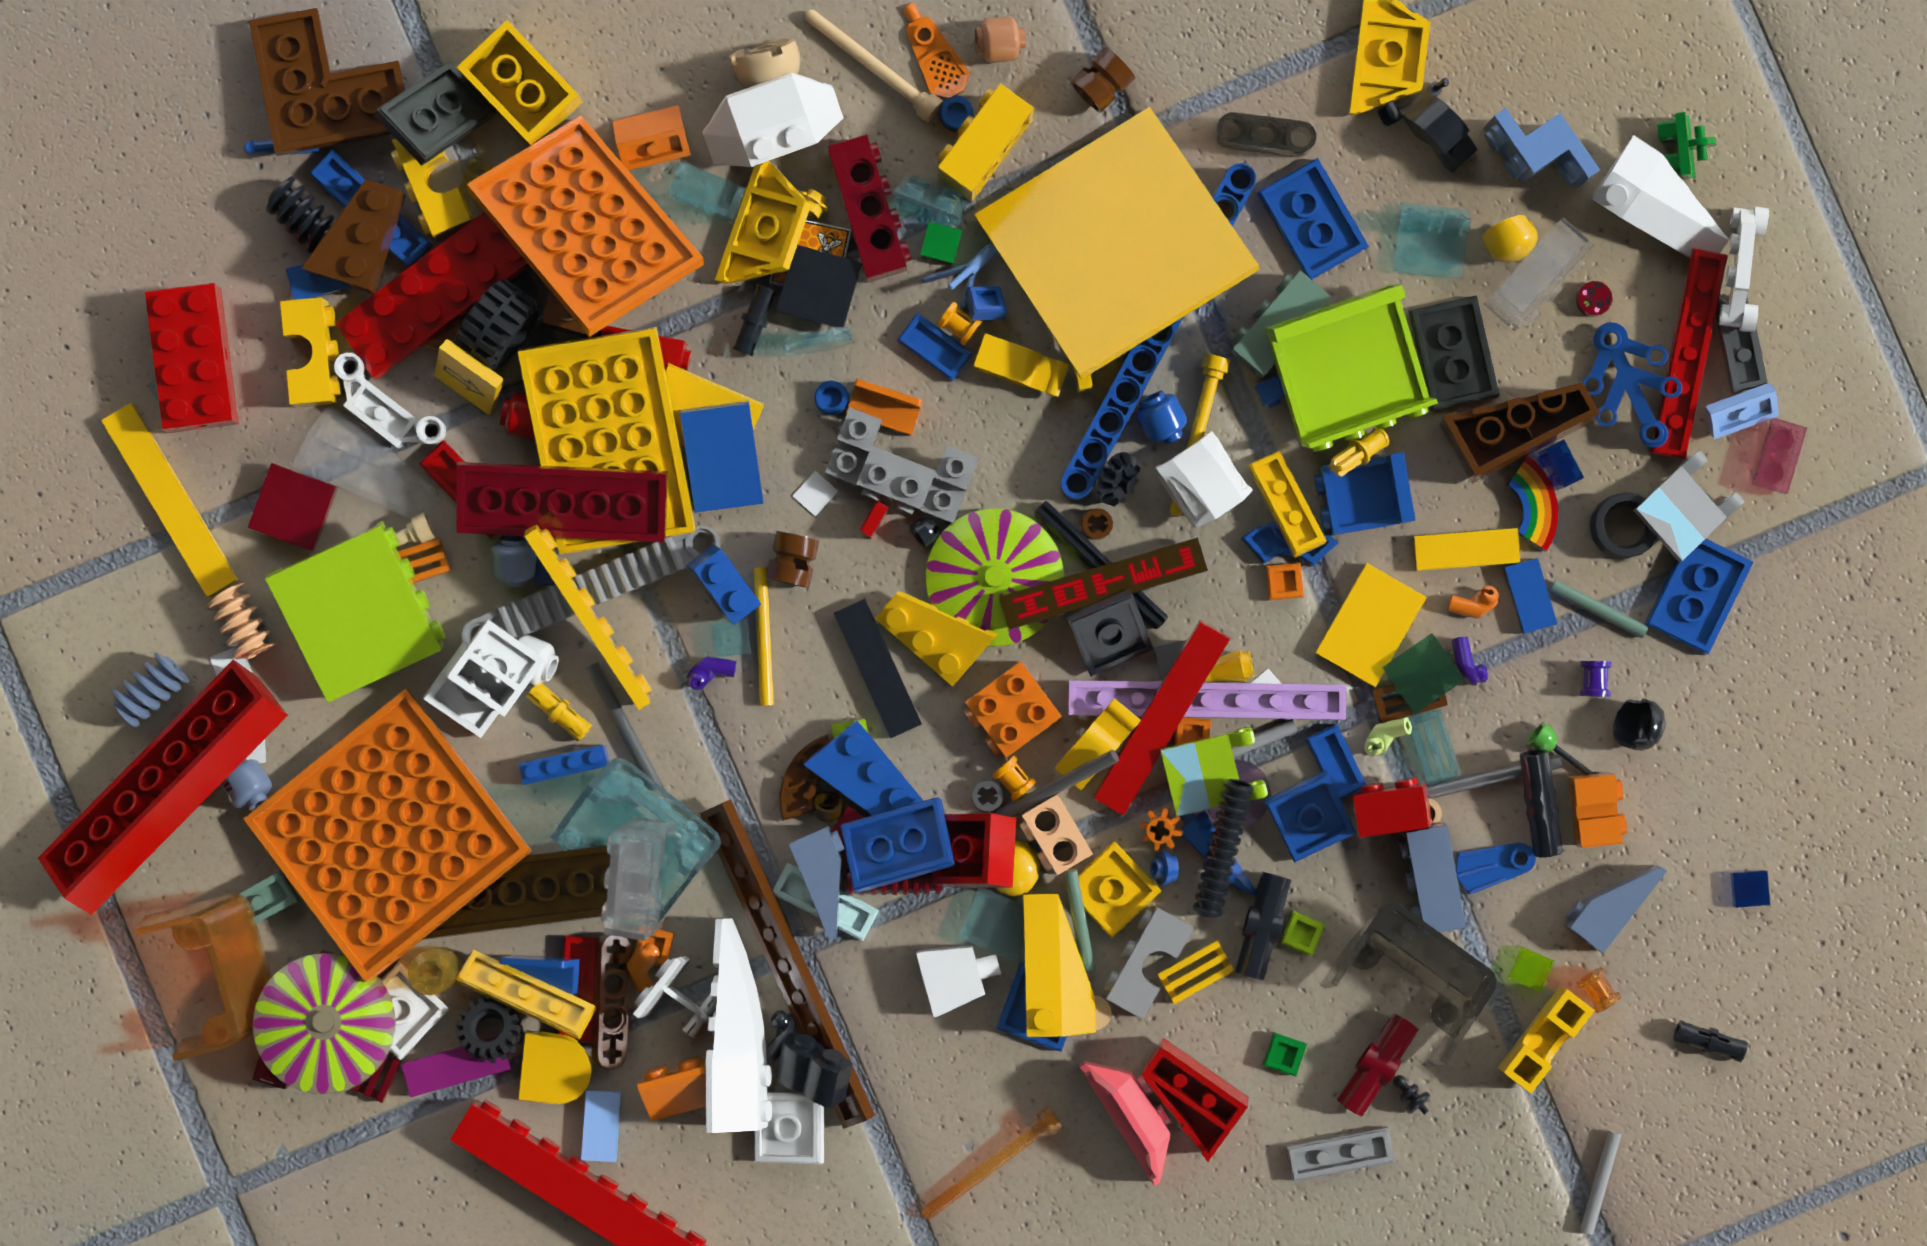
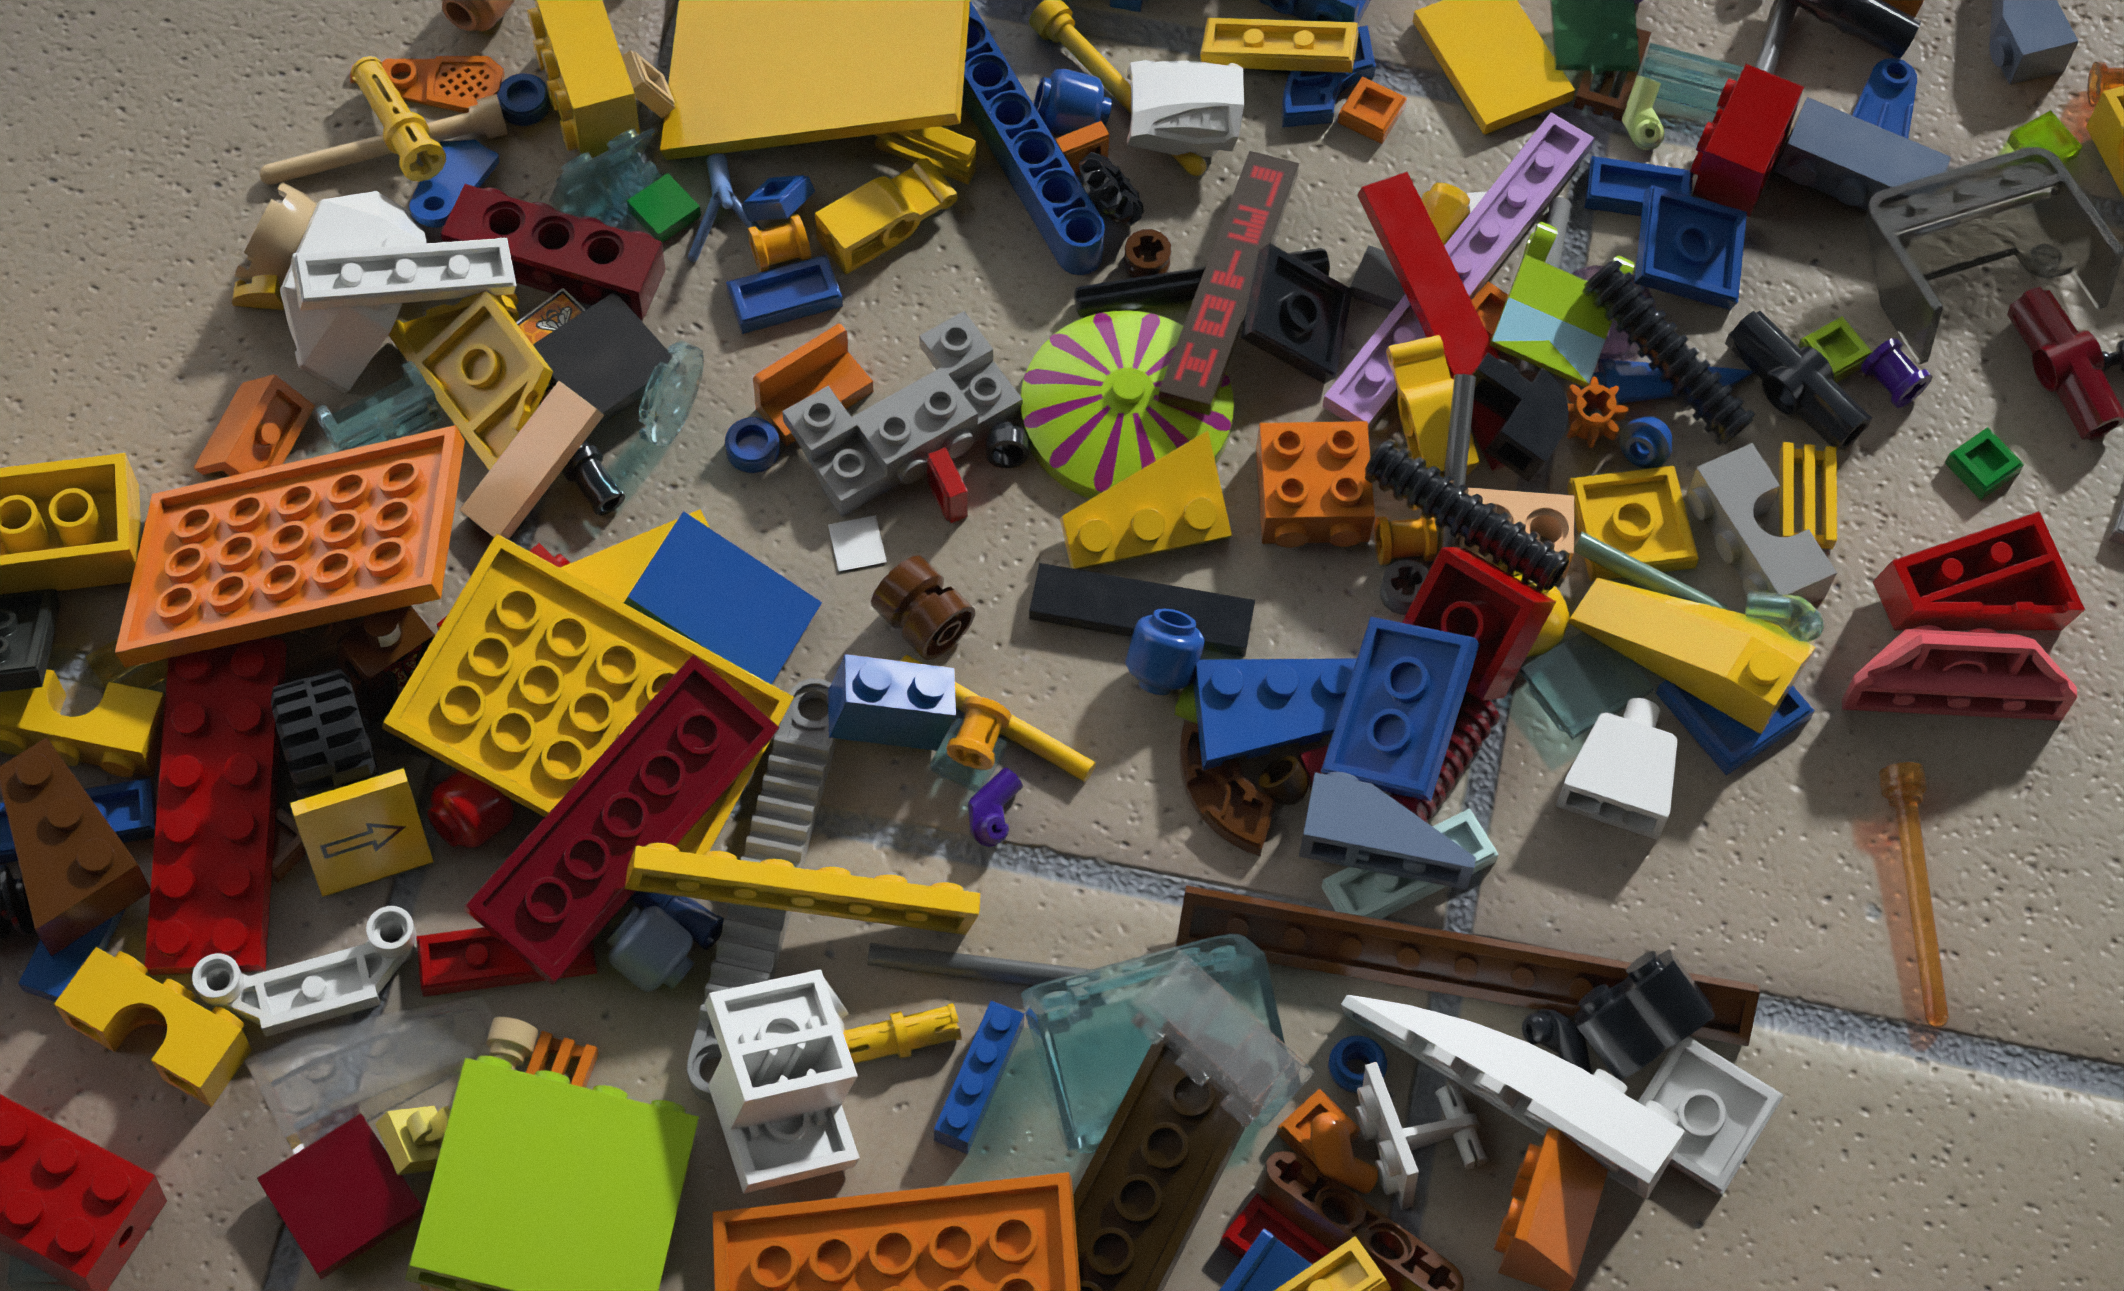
camera: 60 degrees left, 25 degrees down
none -> yellow tile [232,275,284,310]
none -> white tile [291,238,517,311]
none -> yellow pin [351,56,446,182]
none -> light yellow tile [375,1106,450,1175]
none -> blue piece [409,139,500,228]
none -> light nougat tile [460,381,604,540]
none -> tan tile [622,50,676,119]
none -> light orange bush [946,696,1012,770]
none -> orange tile [1055,121,1109,176]
none -> blue head [1125,608,1205,695]
none -> blue plate [1328,1035,1387,1094]
none -> black piece [1365,438,1569,594]
none -> black brick [1470,353,1569,482]
none -> clear light blue arm [1746,590,1824,642]
none -> dark purple bush [1861,338,1933,408]

